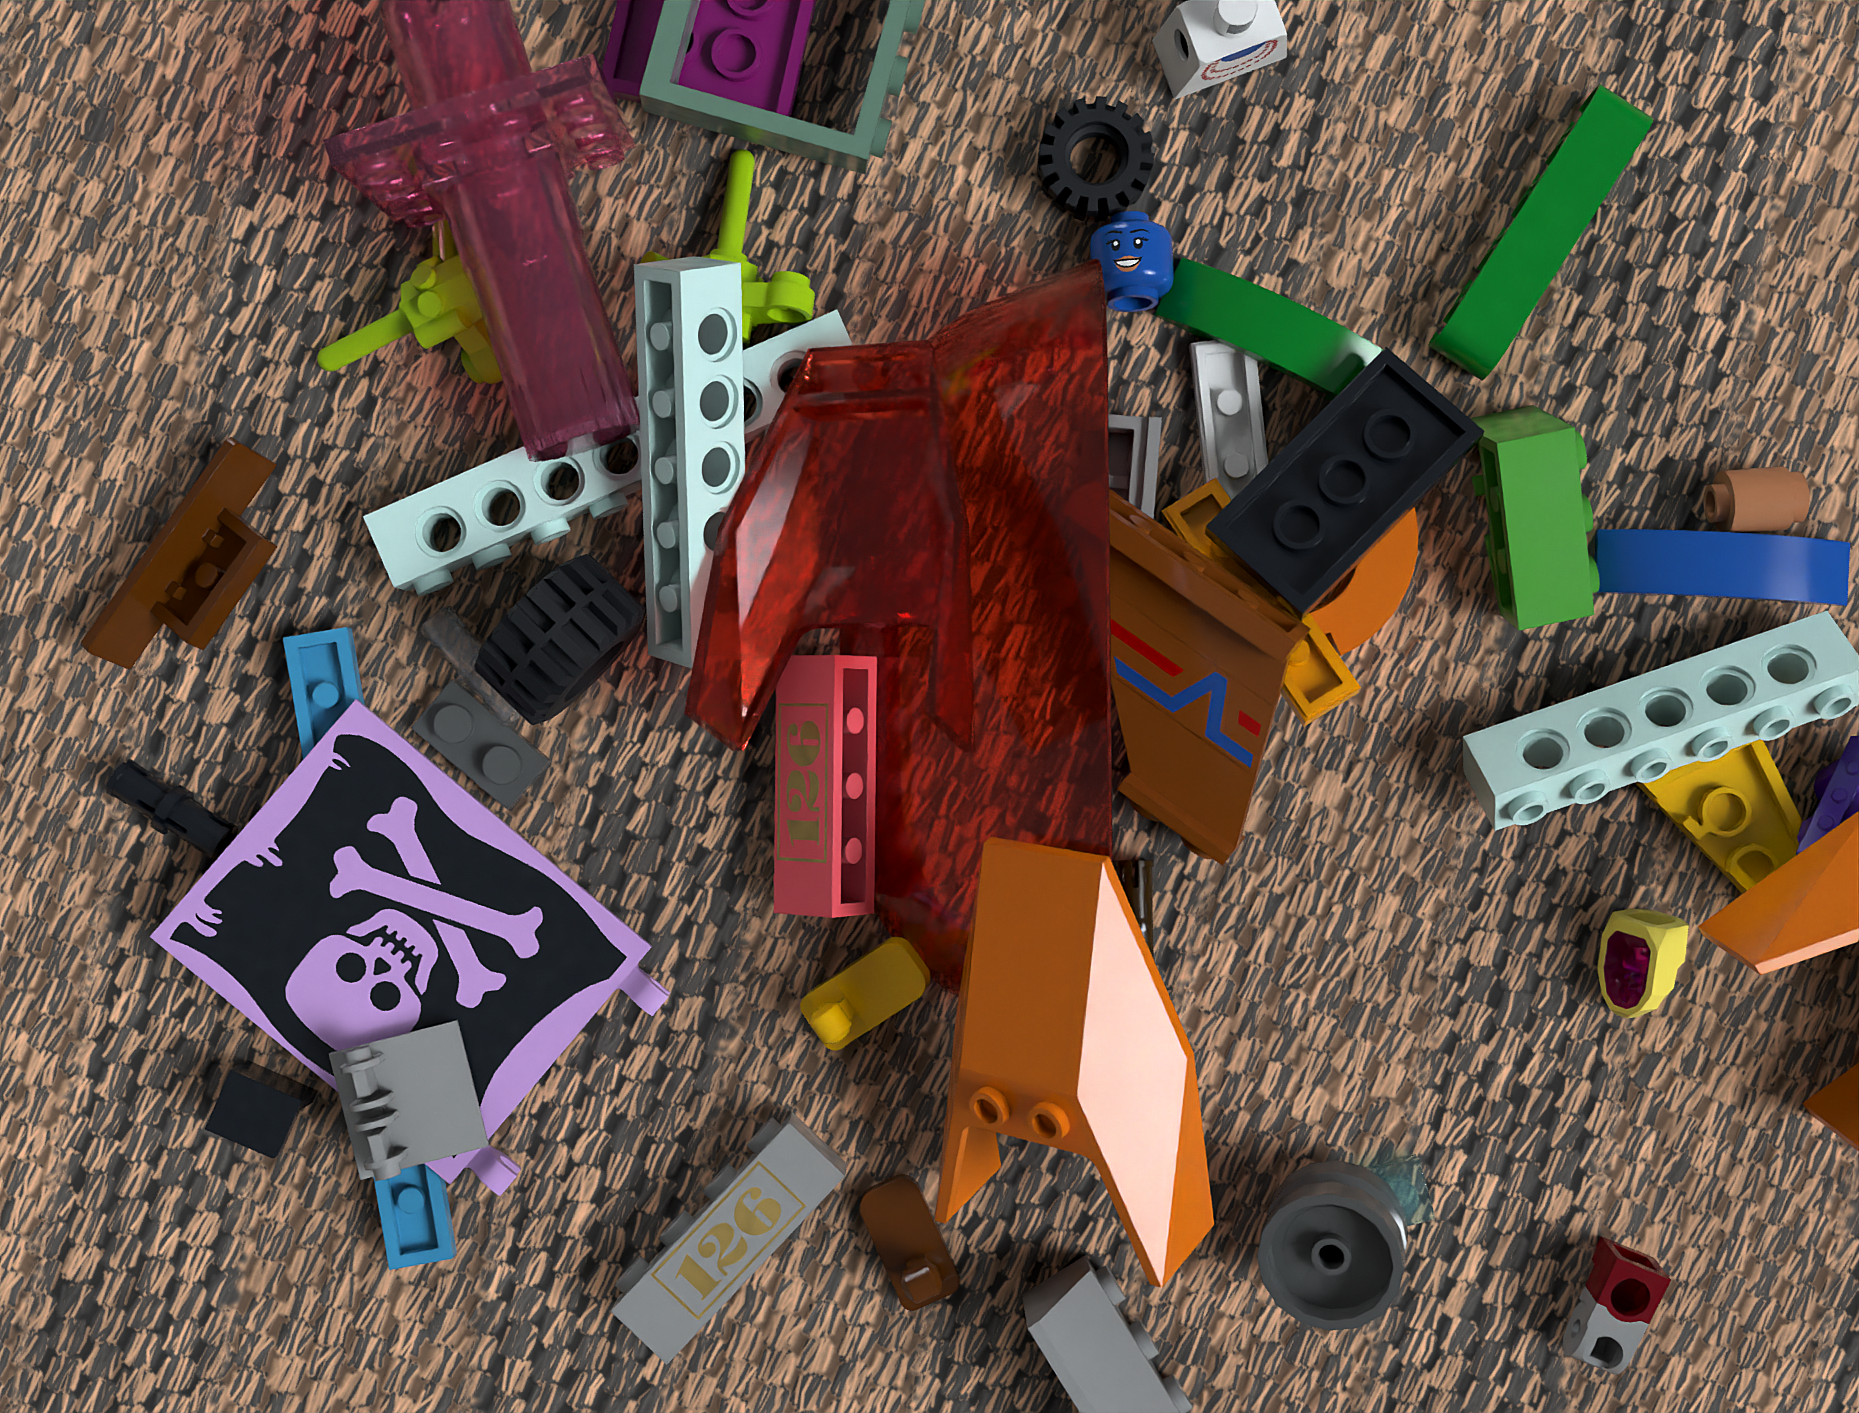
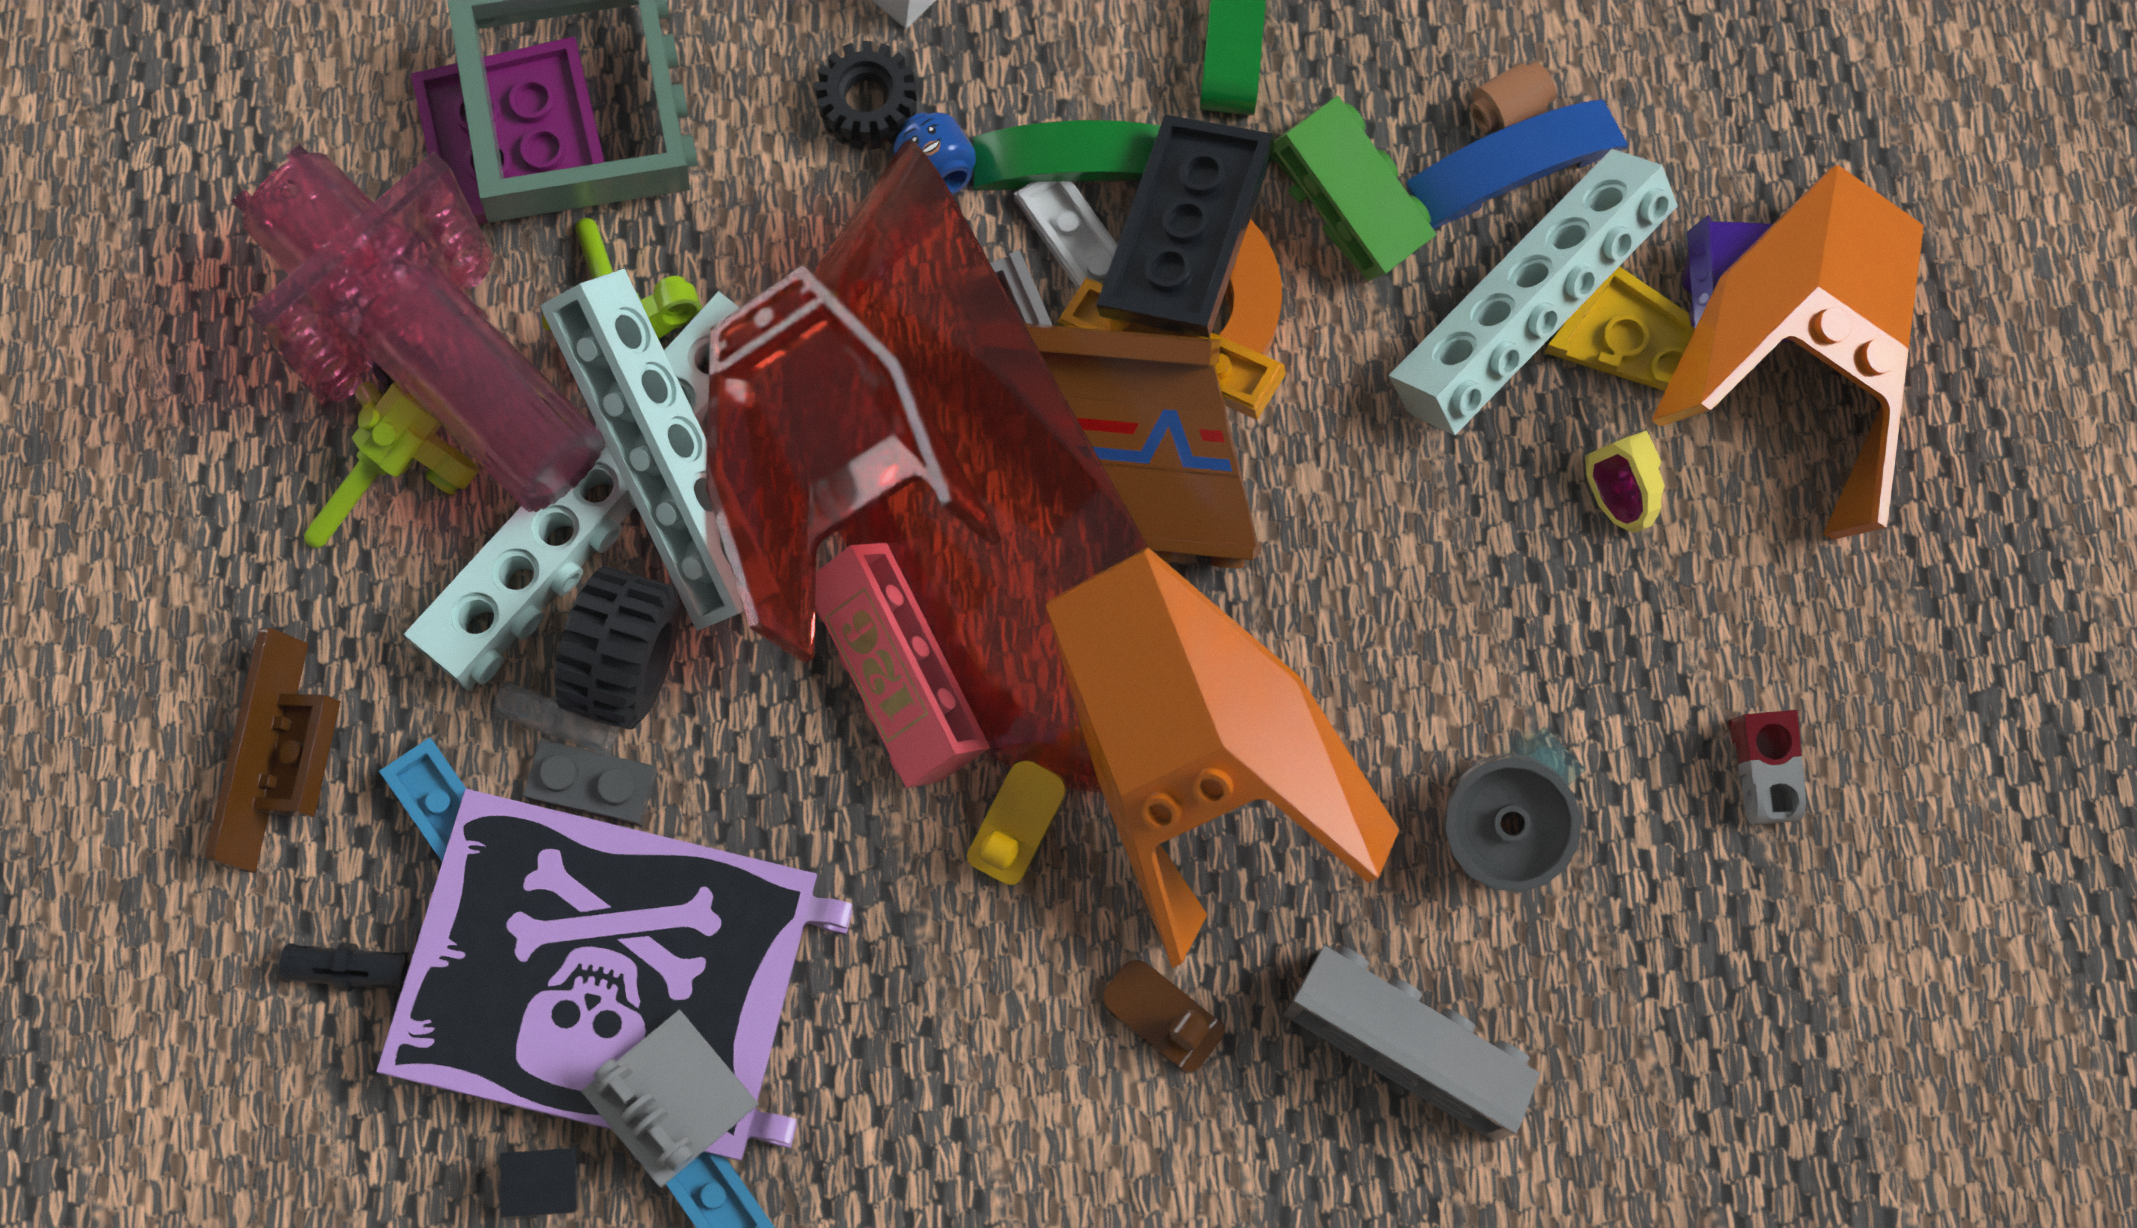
camera: 30 degrees left, 15 degrees down
light grey brick [611,1112,847,1365] -> none

